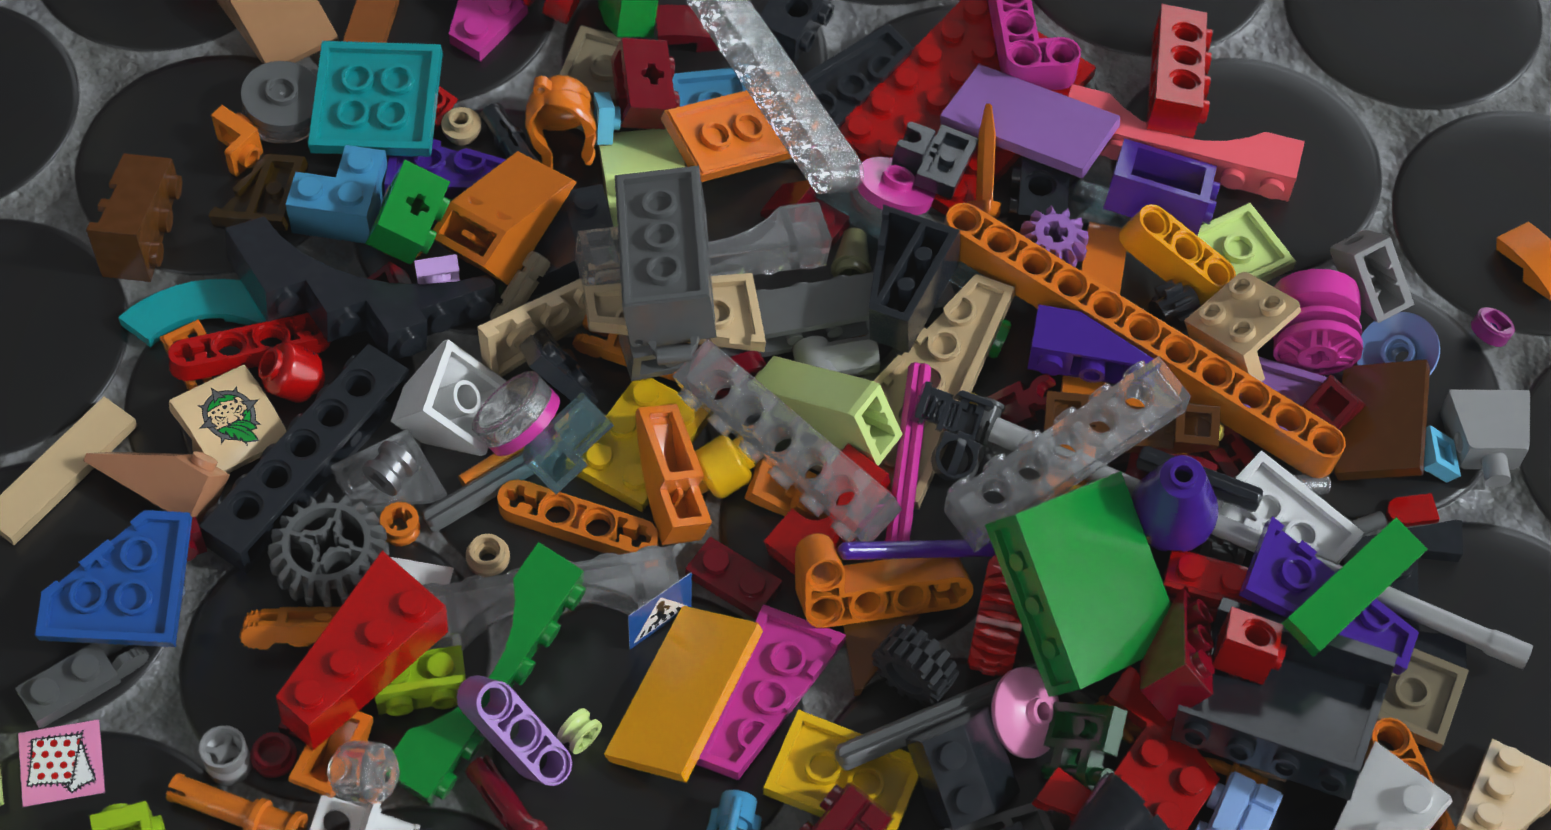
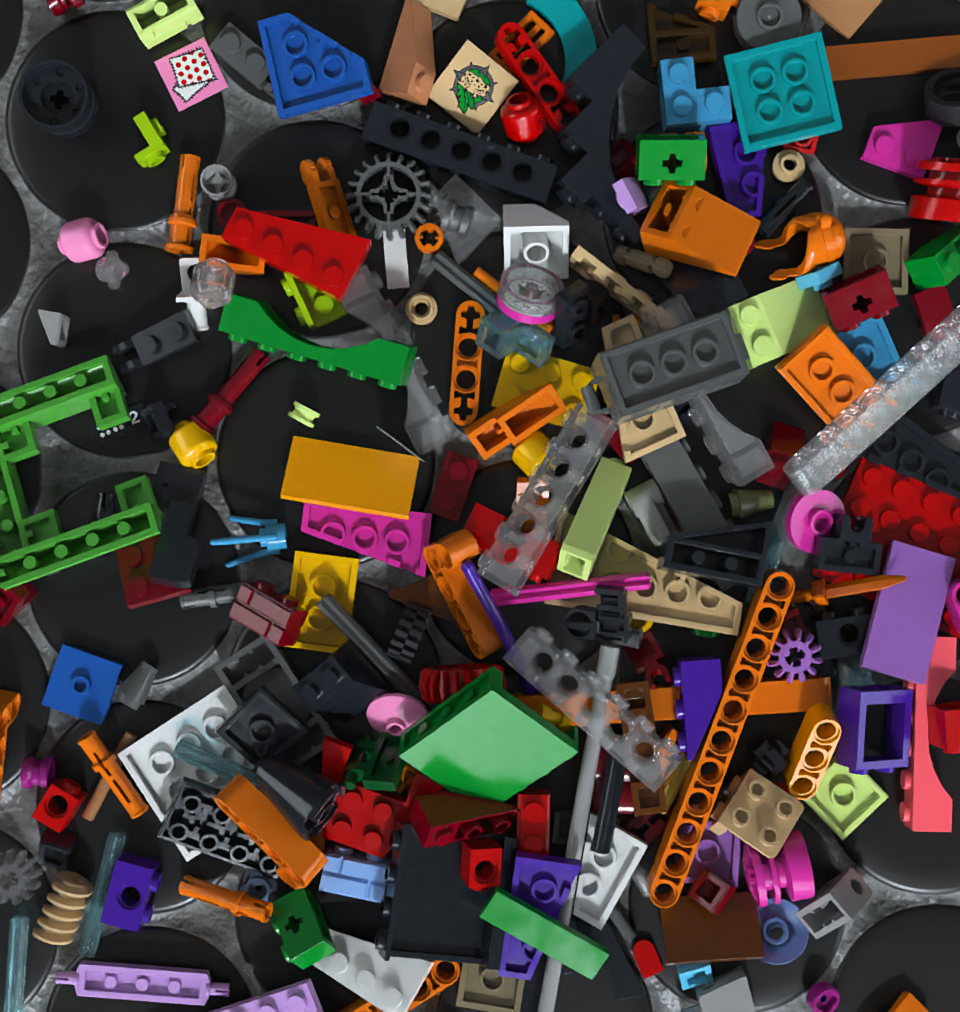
camera: 80 degrees right, 30 degrees up
medium lavender beam [457,675,572,786] -> none
dark purple cone [1131,455,1219,552] -> none

